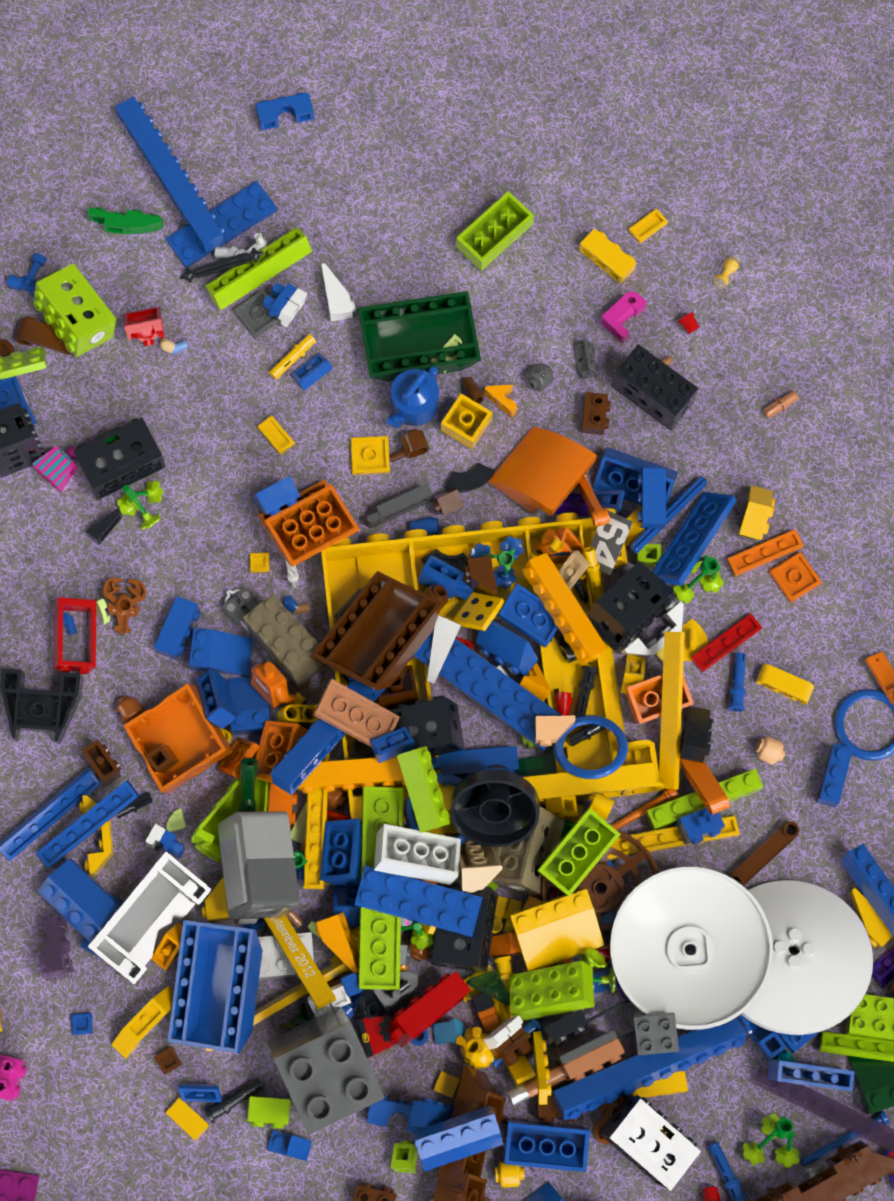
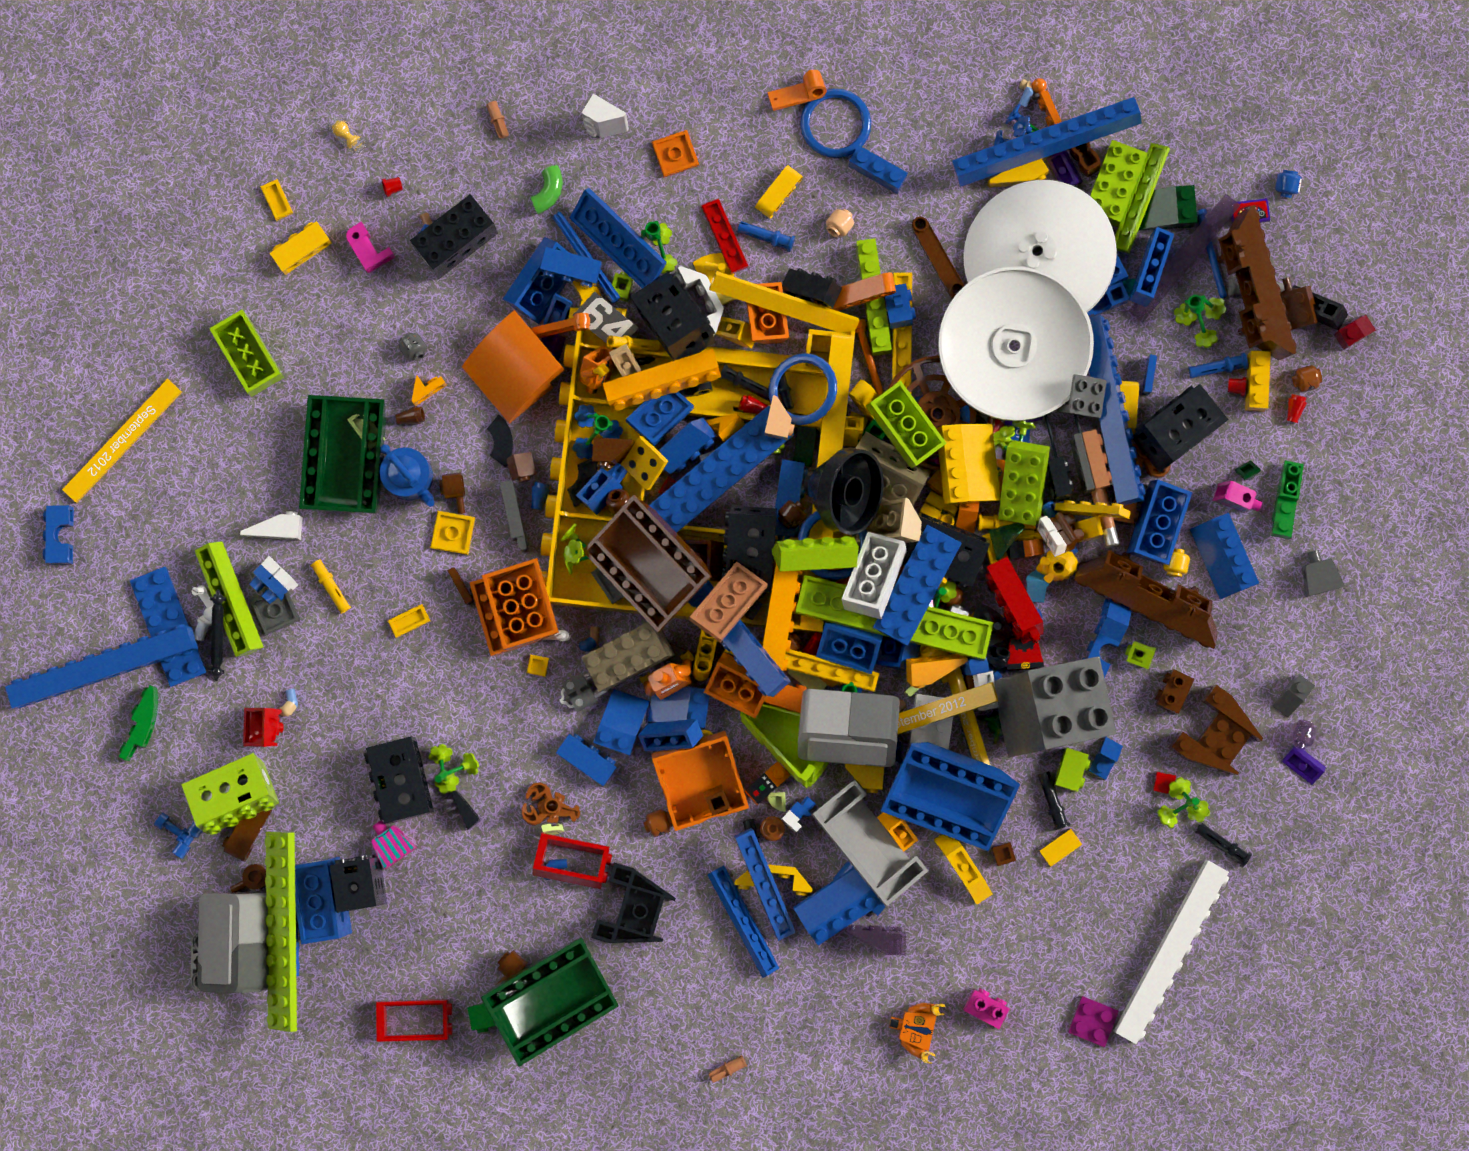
camera: 70 degrees left, 10 degrees up
blue tile [71,1013,93,1035] -> none
reddish brown brick [81,740,121,787] -> none
blue slope [178,1082,222,1102] -> none
orange tile [216,737,260,779] -> none
dark green axle [238,758,258,812] -> none
blue slope [251,476,300,516] -> none
blue slope [290,353,333,391] -> none
blue slope [370,727,415,763] -> none
blue slope [412,1105,503,1172] -> none
white sticker [427,615,461,684] -> none
yellow tile [434,1071,460,1098] -> none
yellow brick [440,394,493,450] -> none
dark grey hinge [574,338,598,379] -> none
reddish brown brick [581,392,611,435] -> none
orange plate [726,529,804,577] -> none
yellow brick [739,485,775,540] -> none
none -> yellow tile [62,378,182,503]
none -> reddish brown tile [447,567,474,605]
none -> bright green cylinder [531,165,563,214]
none -> lime plant [561,523,589,575]
none -> white slope [582,94,629,138]
none -> slope [745,761,791,805]
none -> dark orange head [760,816,785,841]
none -> reddish brown head [777,500,806,529]
none -> blue tile [1142,354,1157,395]

